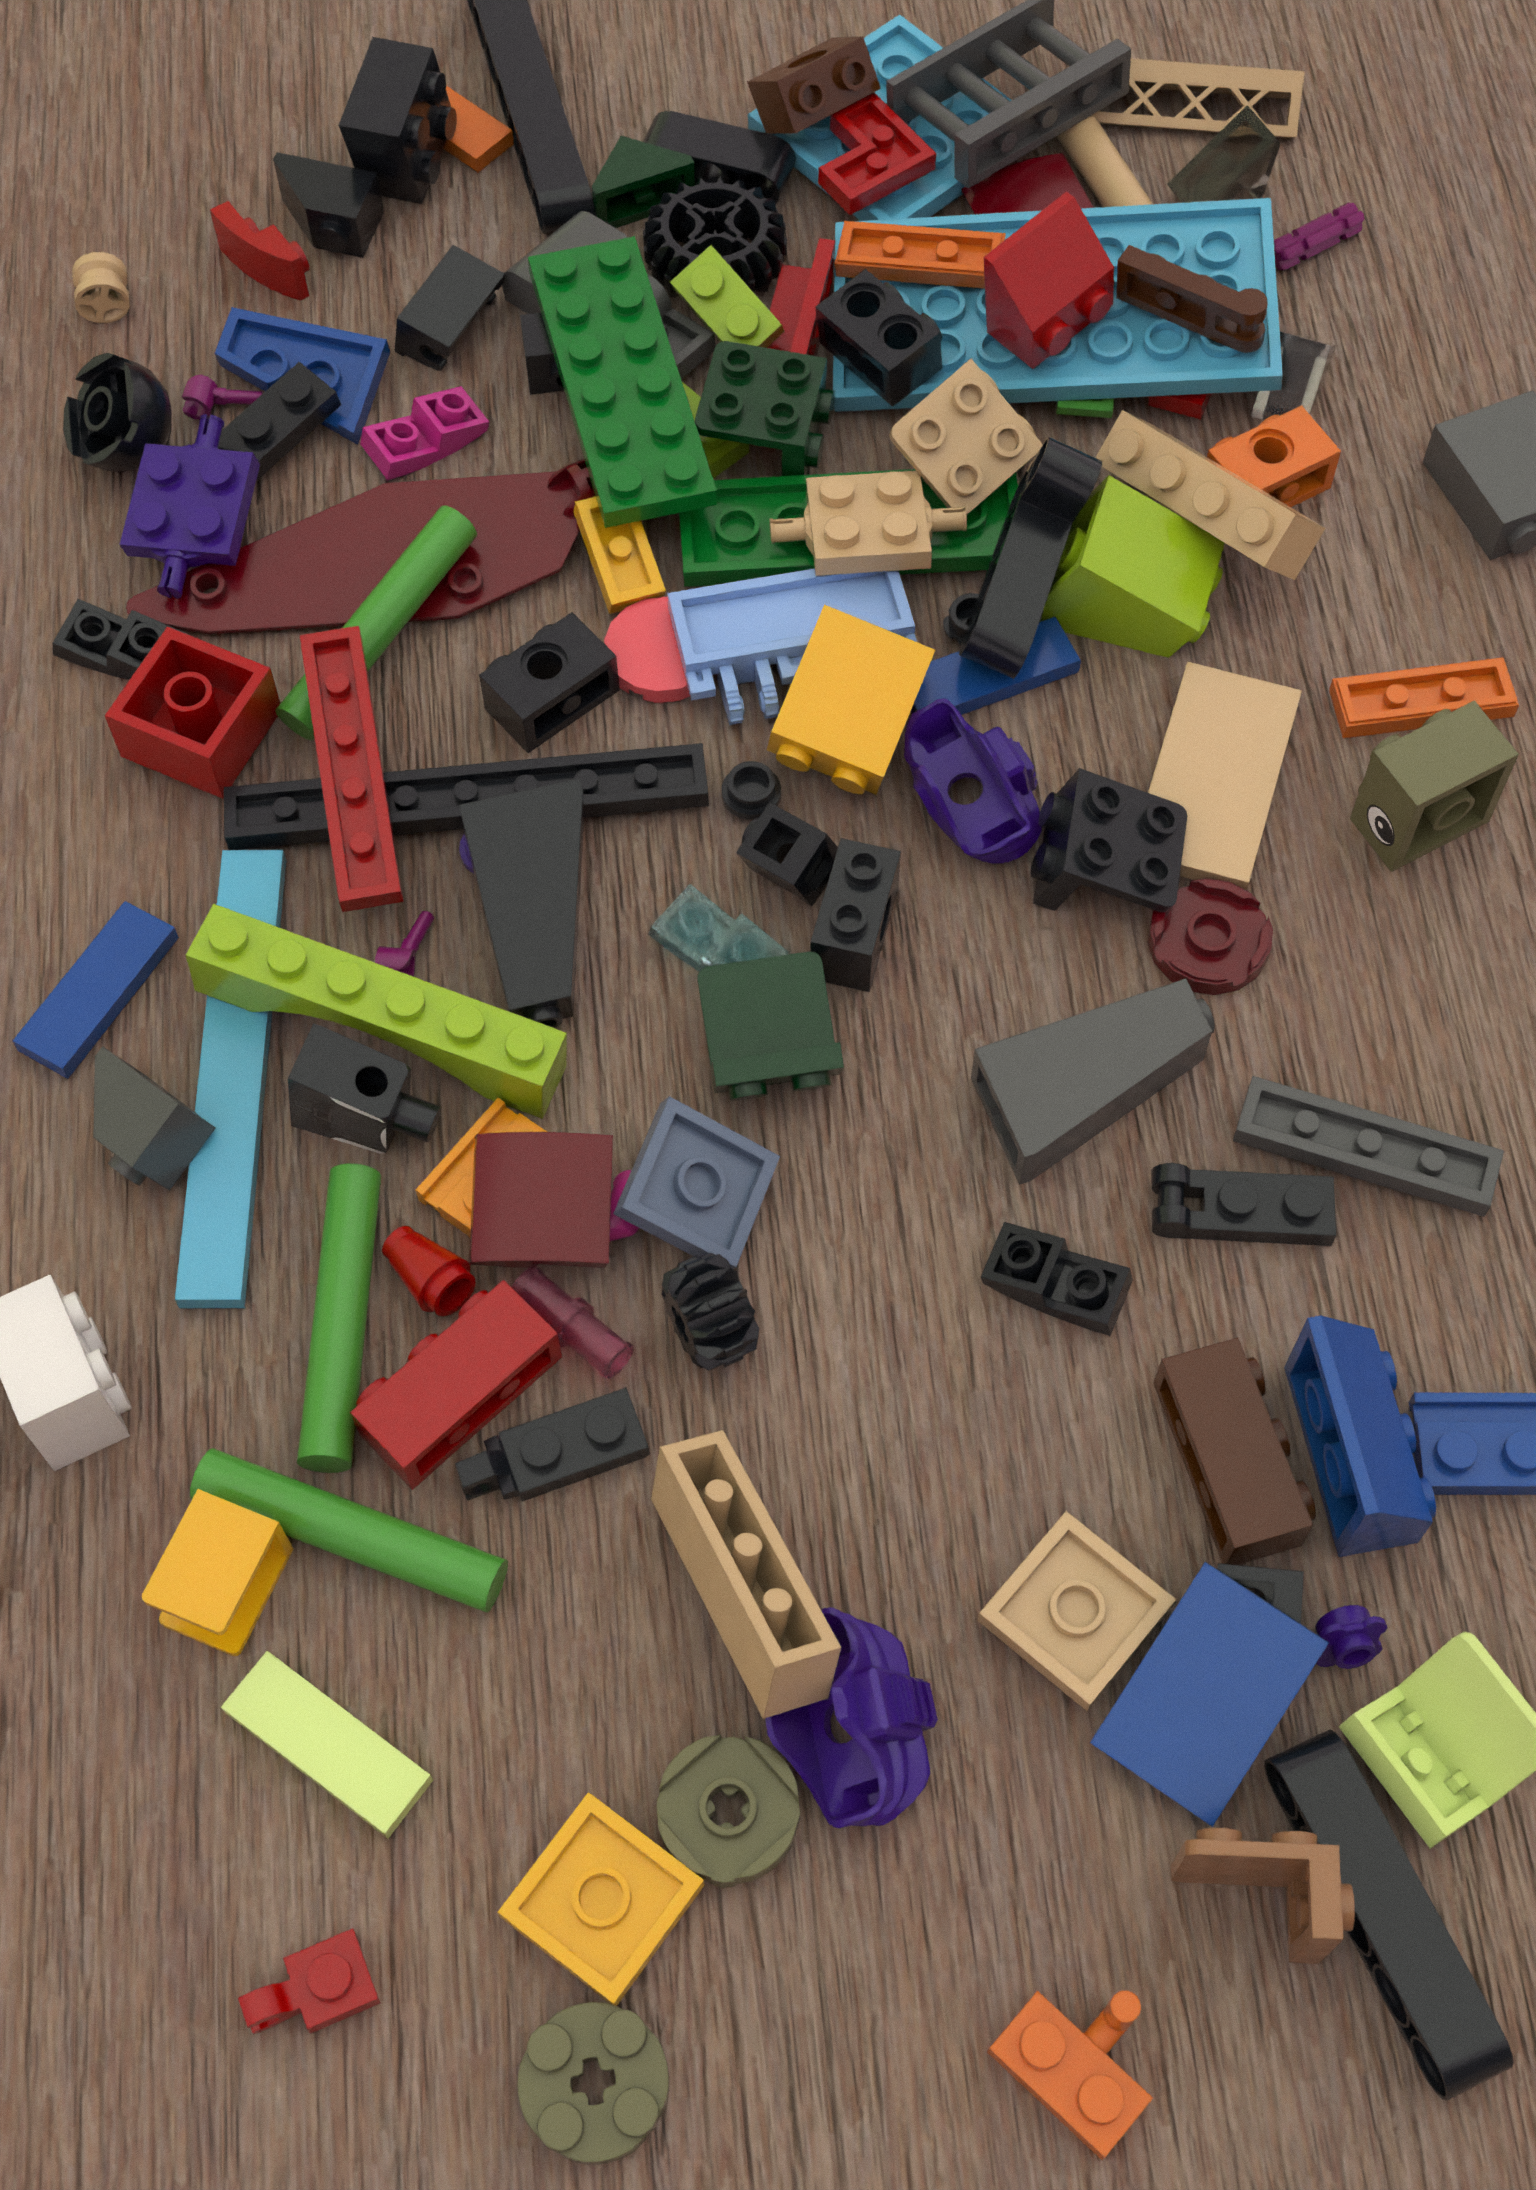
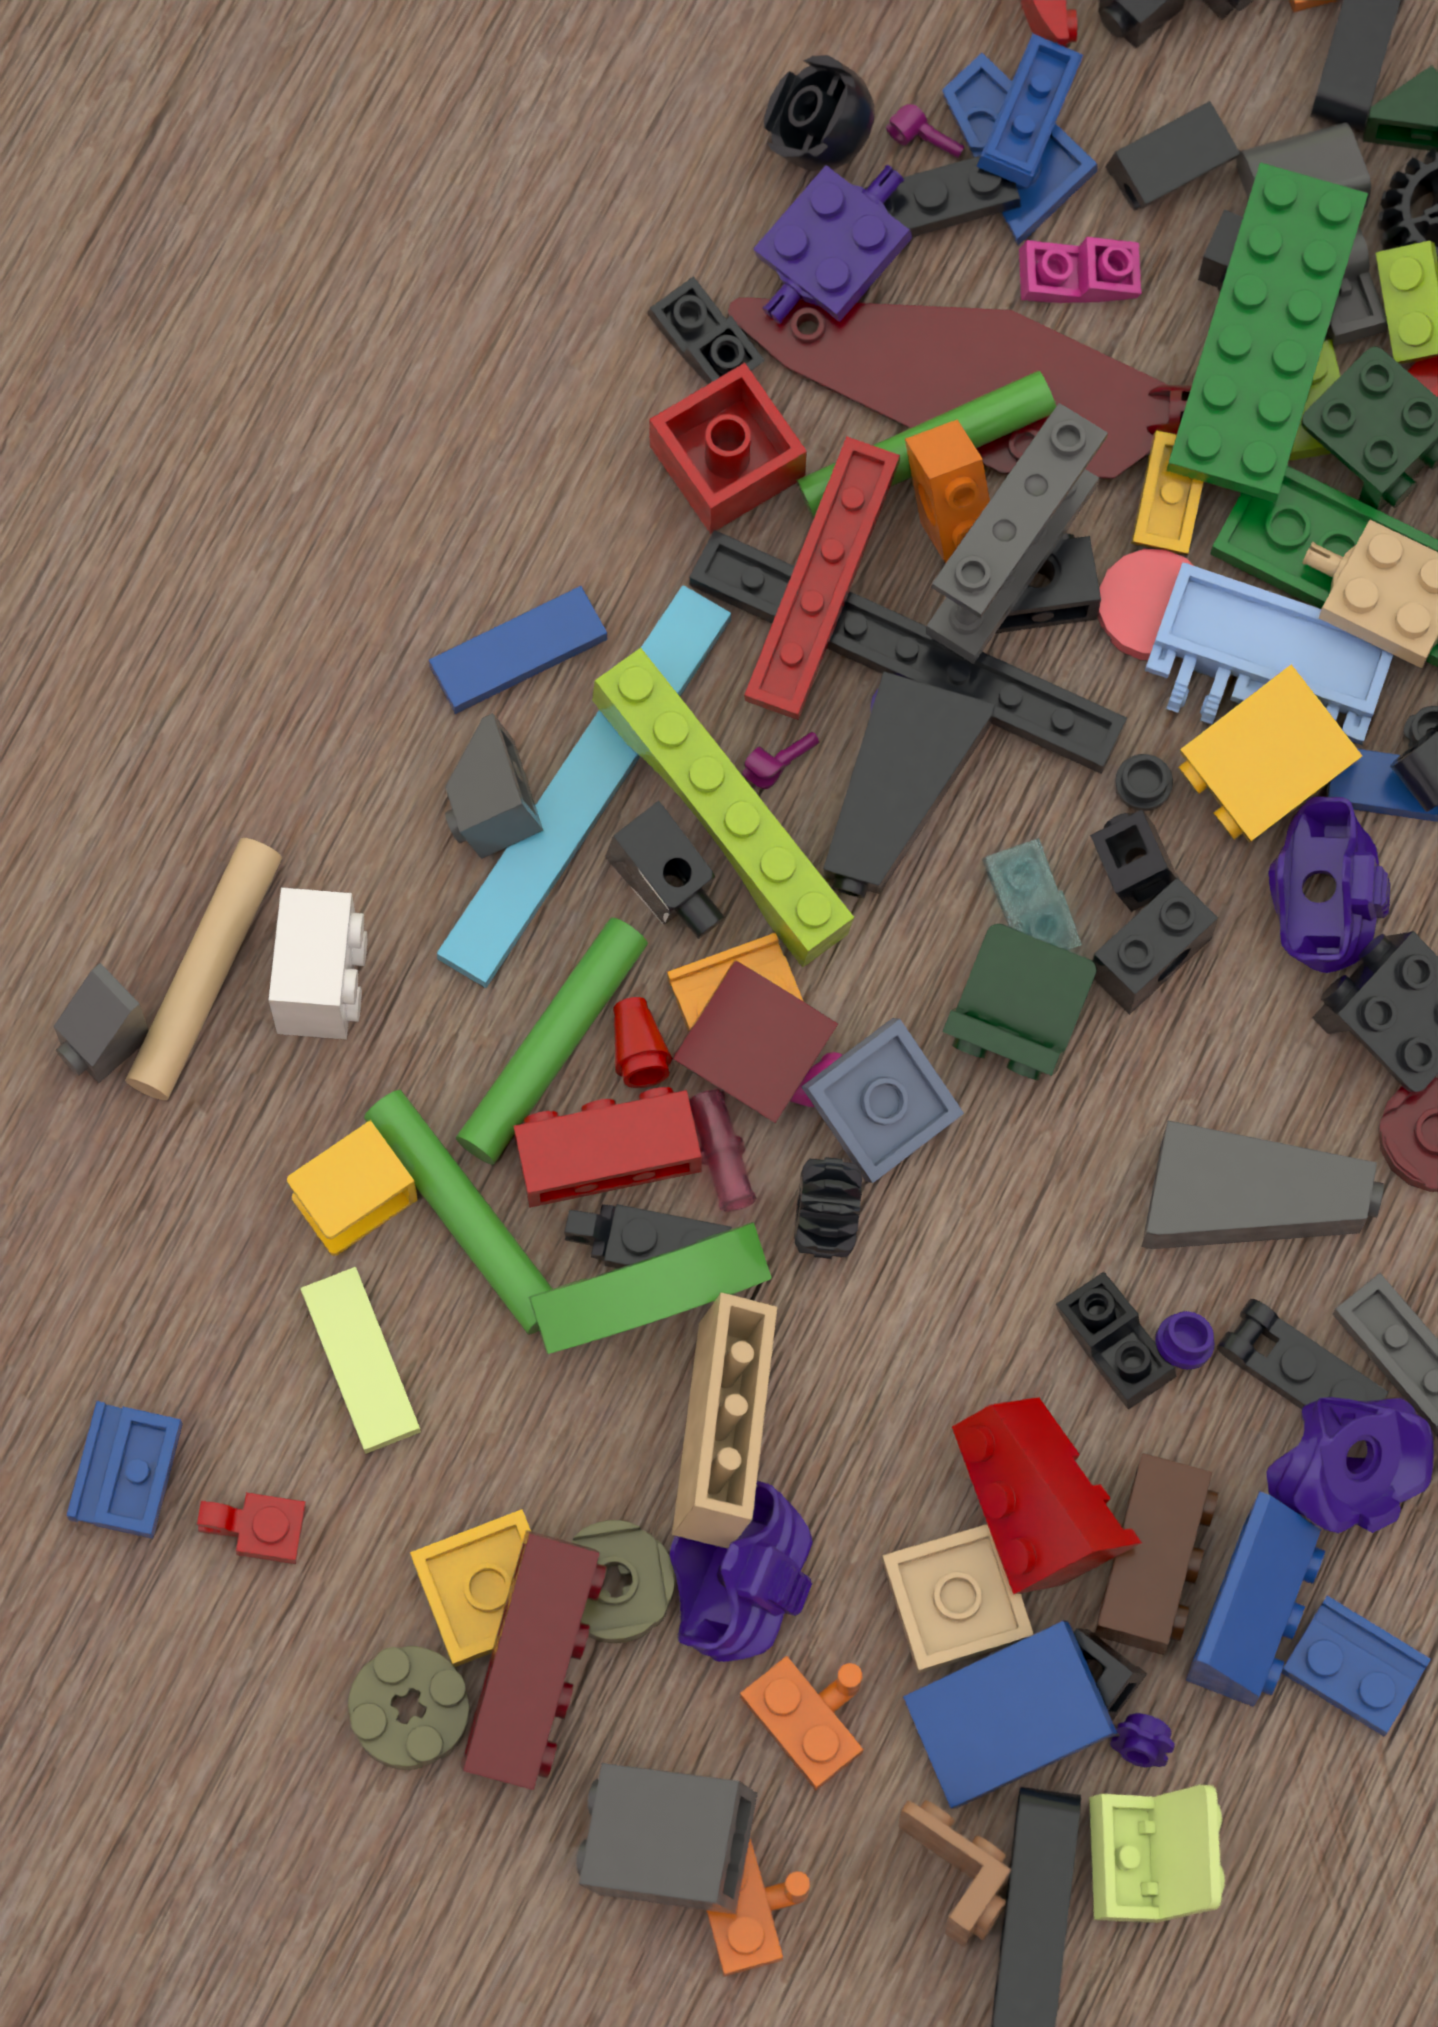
camera: 30 degrees right, 10 degrees up
none -> blue plate [66,1401,183,1539]
none -> dark red brick [460,1530,606,1790]
none -> bright green slope [529,1222,772,1354]
none -> dark grey brick [576,1763,758,1914]
none -> orange plate [740,1656,864,1791]
none -> orange brick [905,419,990,563]
none -> dark grey fence [926,403,1108,664]
none -> red wedge [952,1397,1142,1595]
none -> blue tile [976,34,1083,188]
none -> dark purple plate [1155,1311,1214,1370]
none -> dark purple piece [1266,1397,1434,1533]

